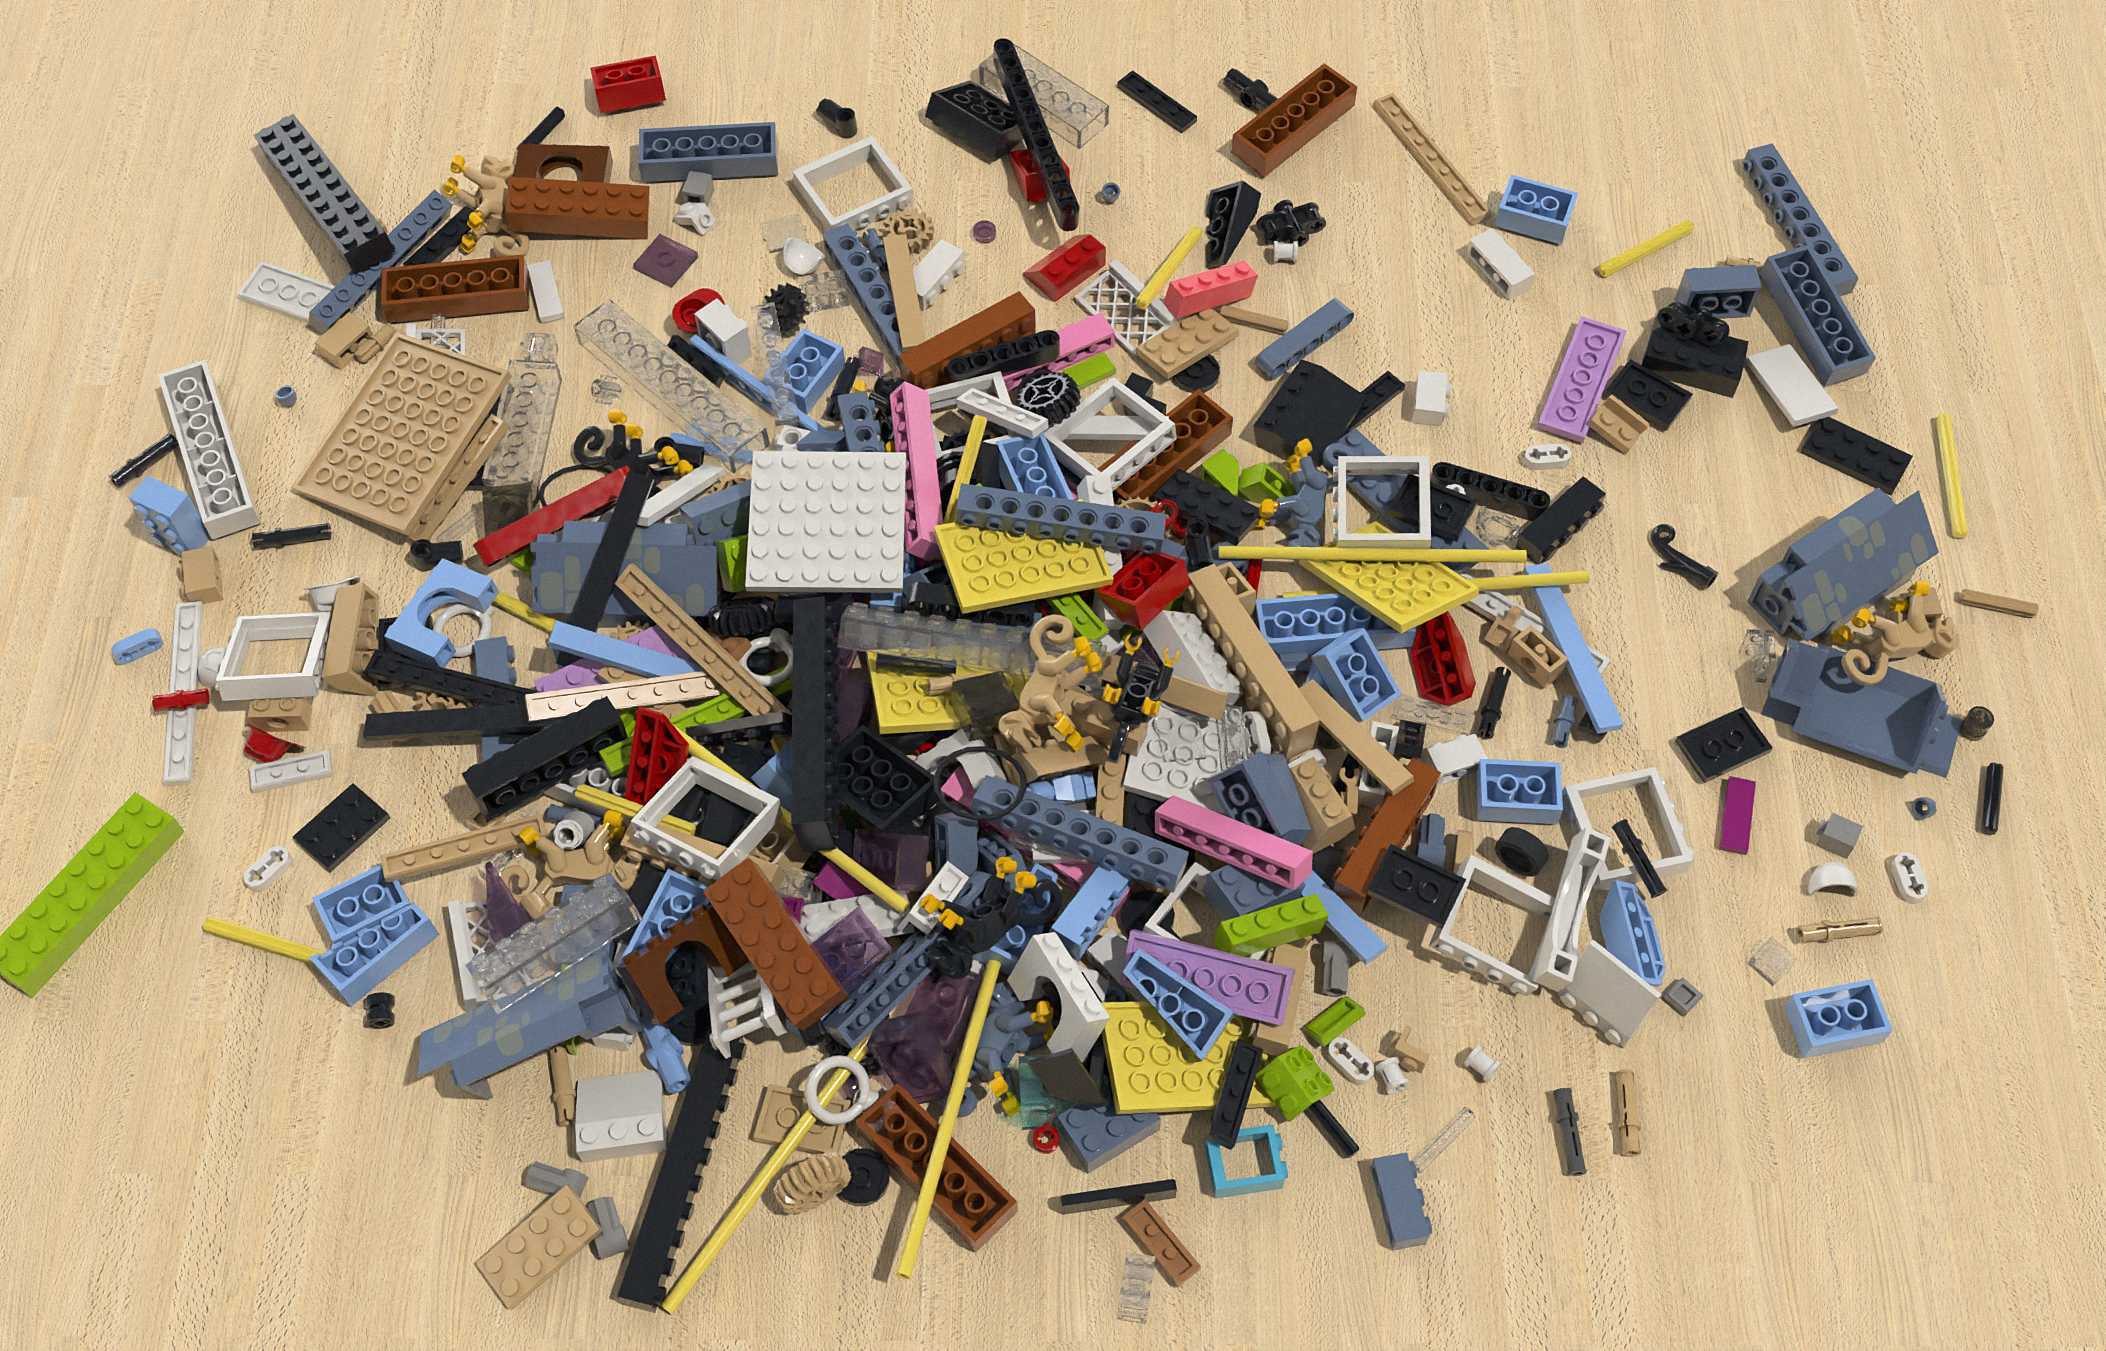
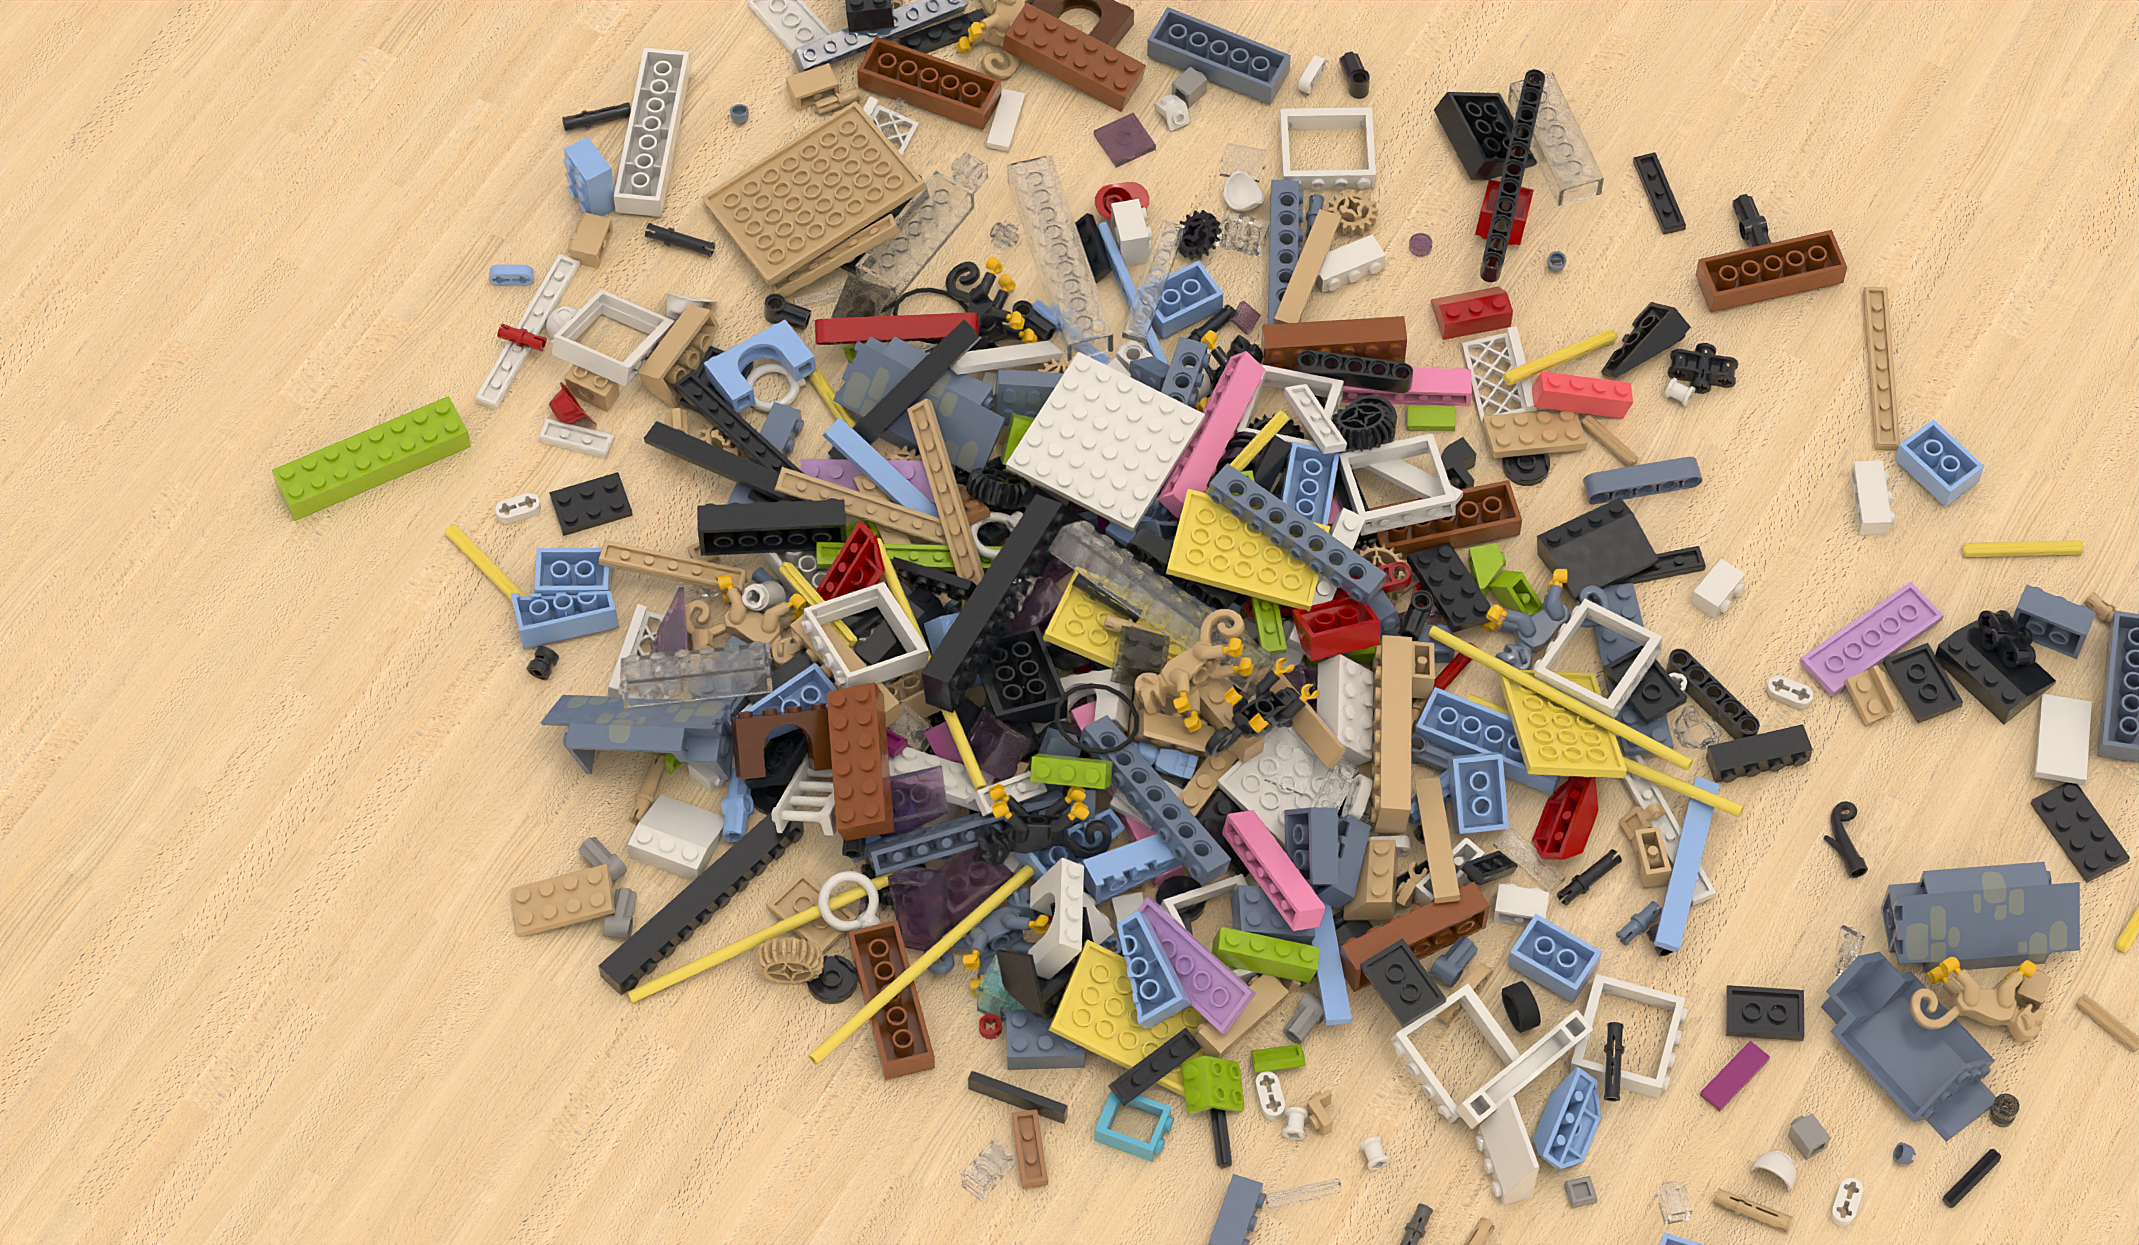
camera: 30 degrees right, 0 degrees up
none -> lime brick [1030,754,1113,789]
none -> white beam [1298,55,1327,94]

